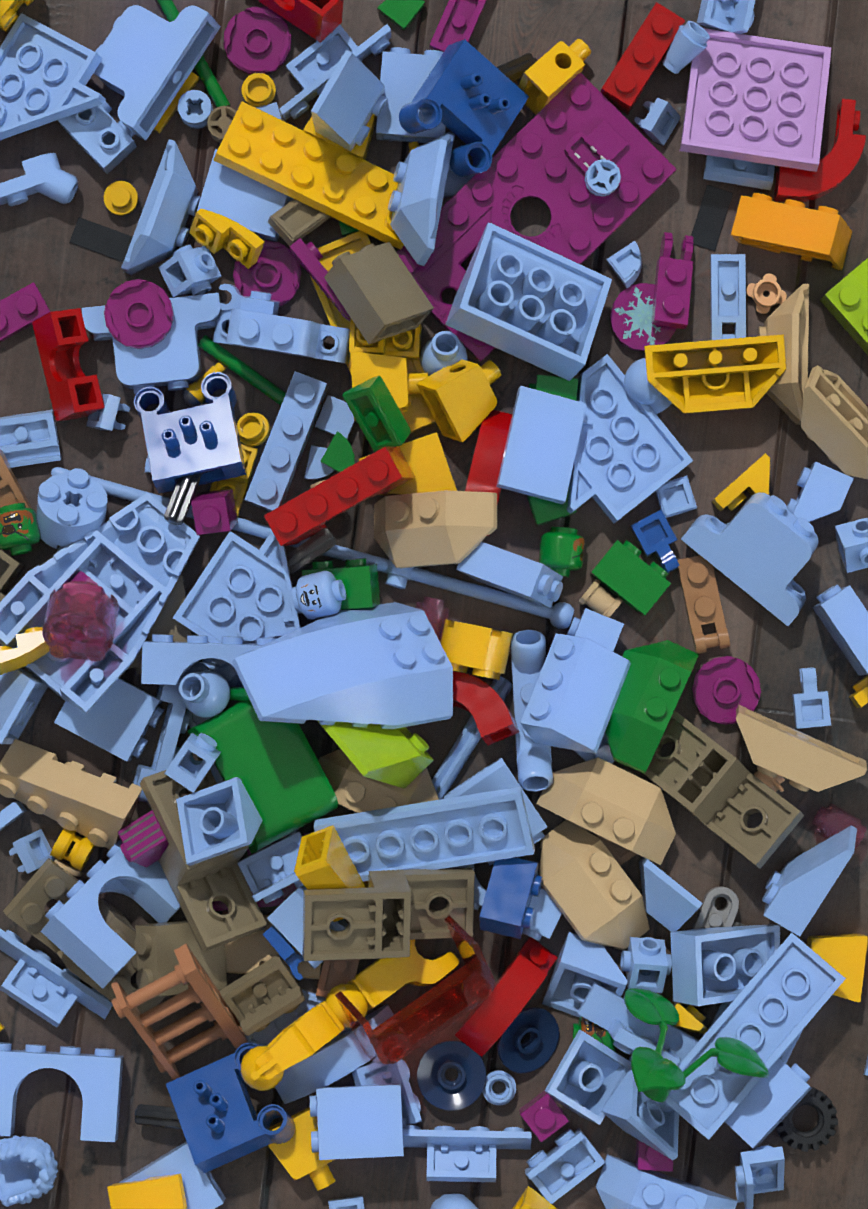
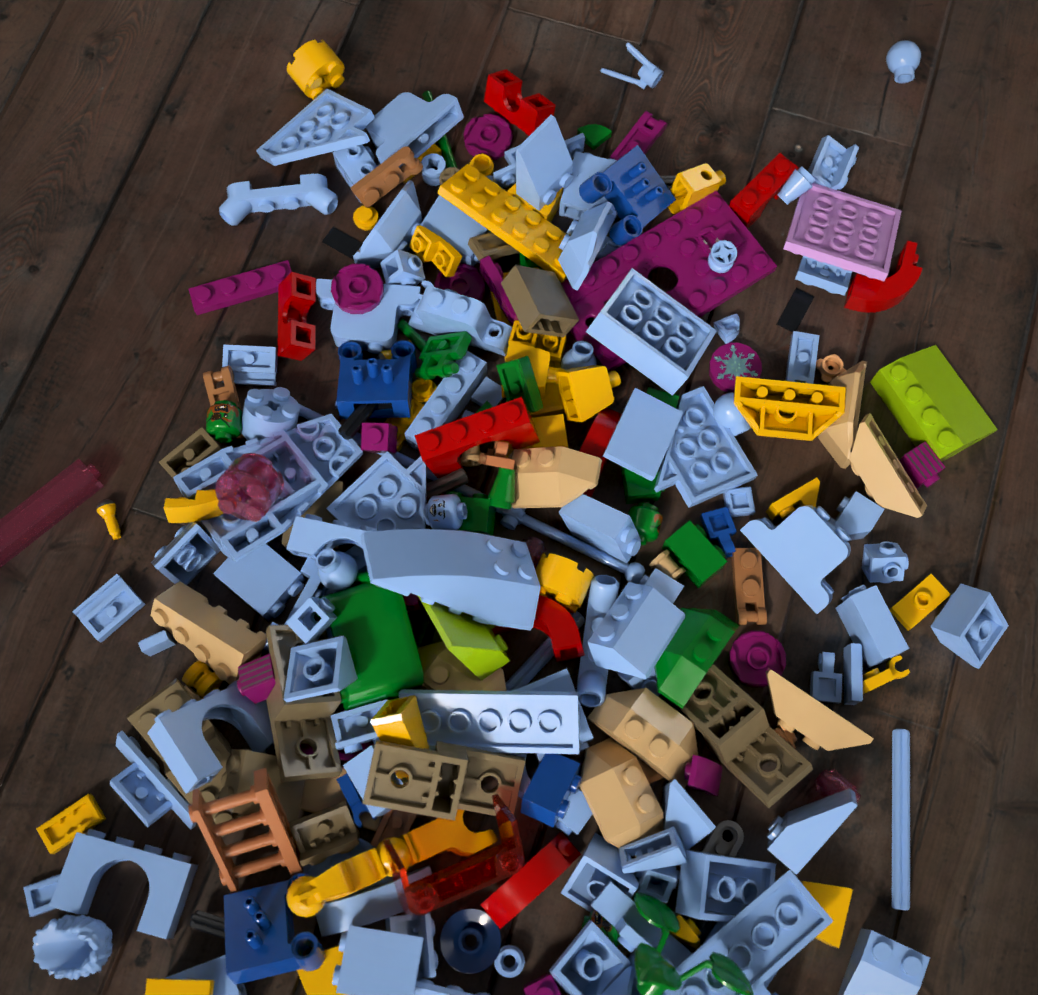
camera: 10 degrees right, 15 degrees down
light blue tile [9,829,55,874] -> none
light blue tile [86,394,130,431] -> none
dark blue dish [498,1007,559,1073] -> none
light blue tile [634,98,681,146] -> none
magenta hinge [652,232,694,329] -> none
light orange wedge [731,193,852,271] -> none
none -> medium nougat plate [350,146,423,208]
none -> green plate [415,331,472,380]
none -> nougat plate [478,441,515,470]
none -> green cone [488,467,516,509]
none -> light blue slope [619,827,687,874]
none -> magenta slope [684,755,723,797]
none -> light blue tile [843,643,863,705]

